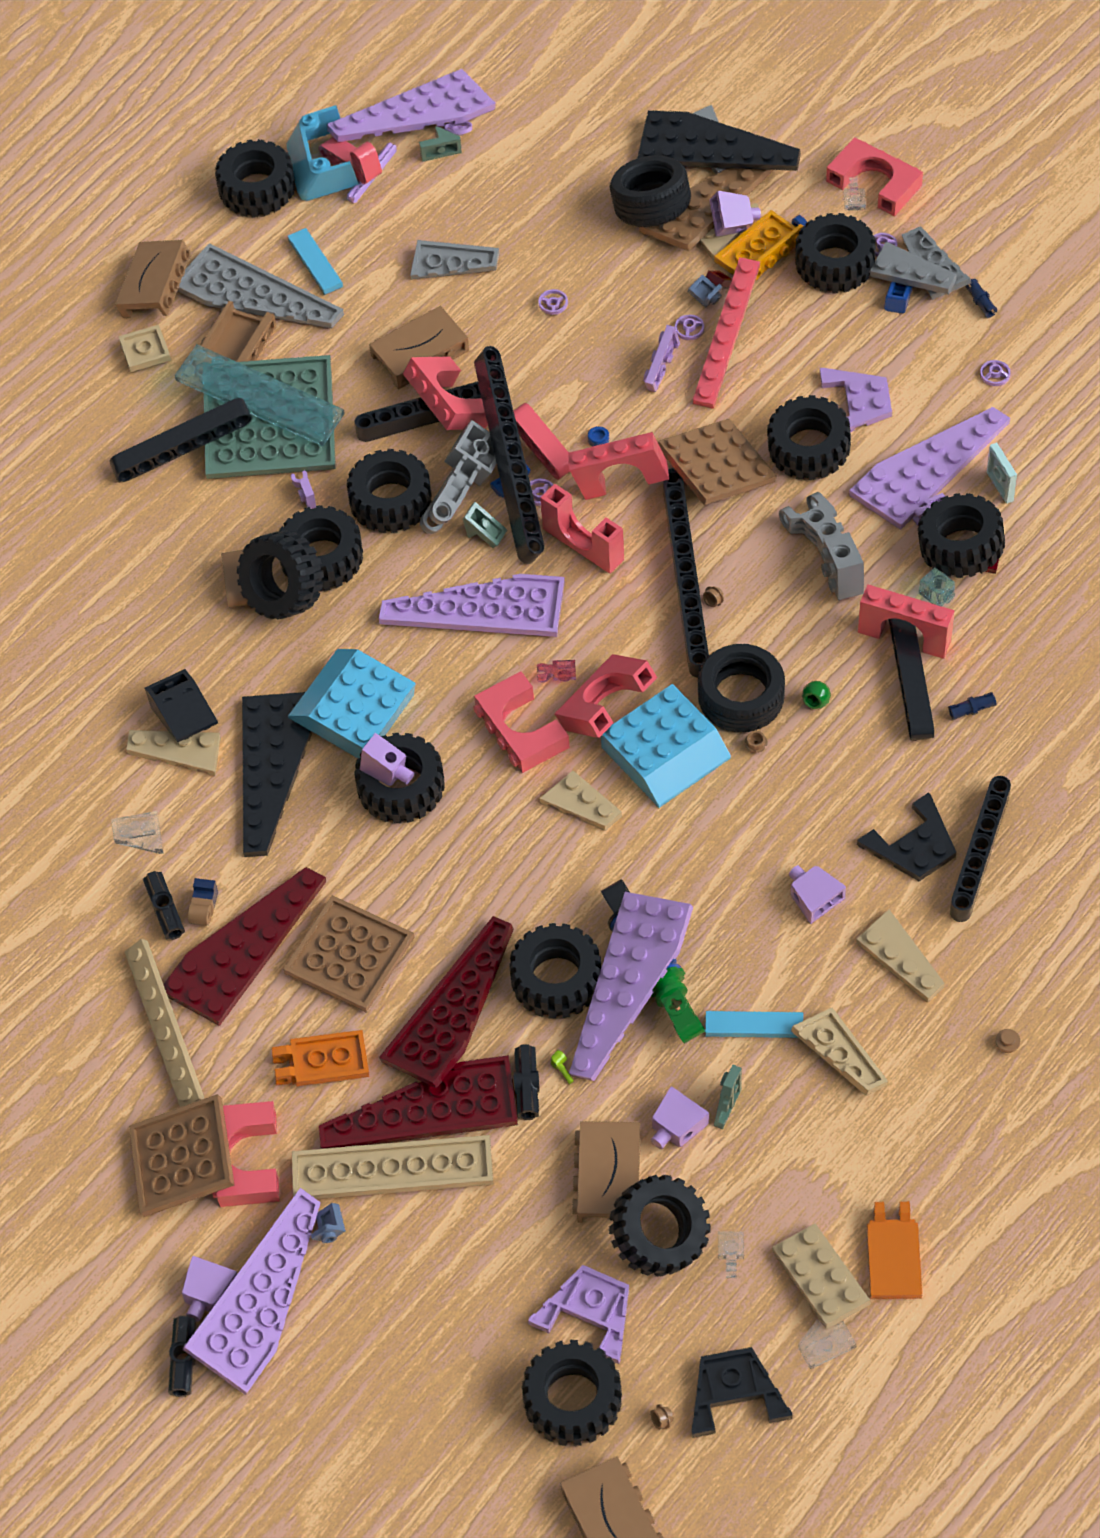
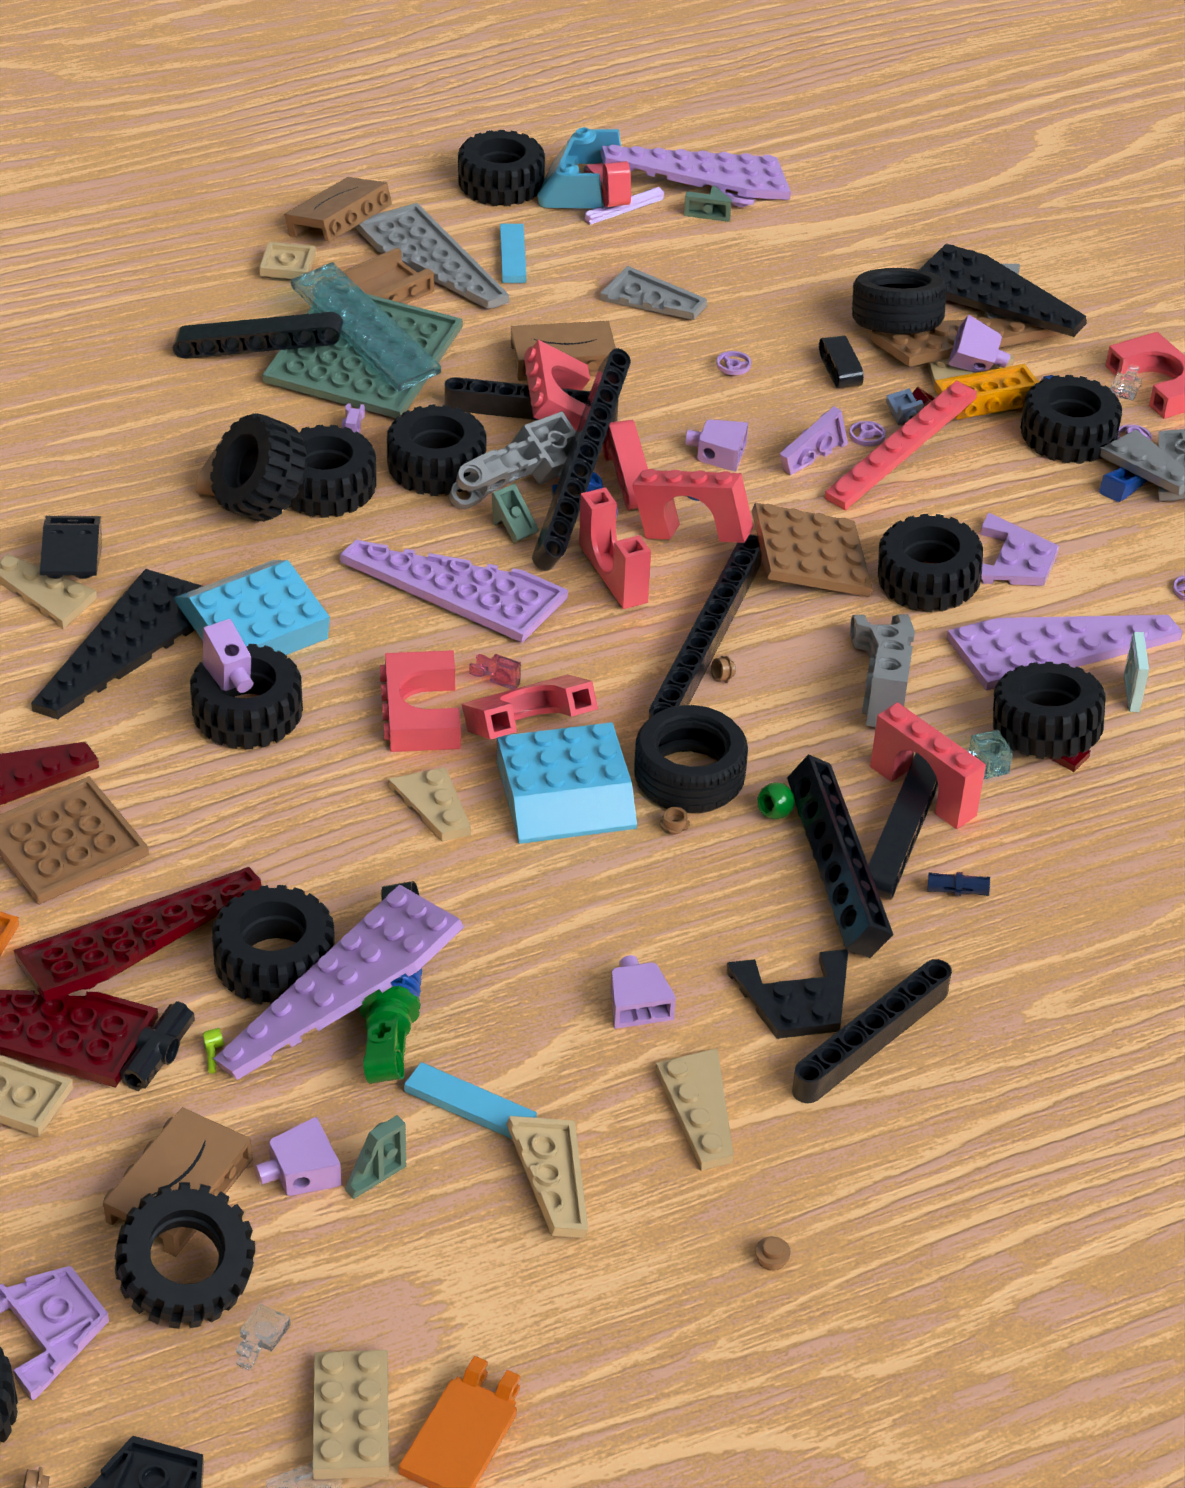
camera: 20 degrees right, 15 degrees down
none -> lavender torso [685,419,748,472]
none -> black brick [787,754,894,958]
none -> black beam [819,335,864,388]

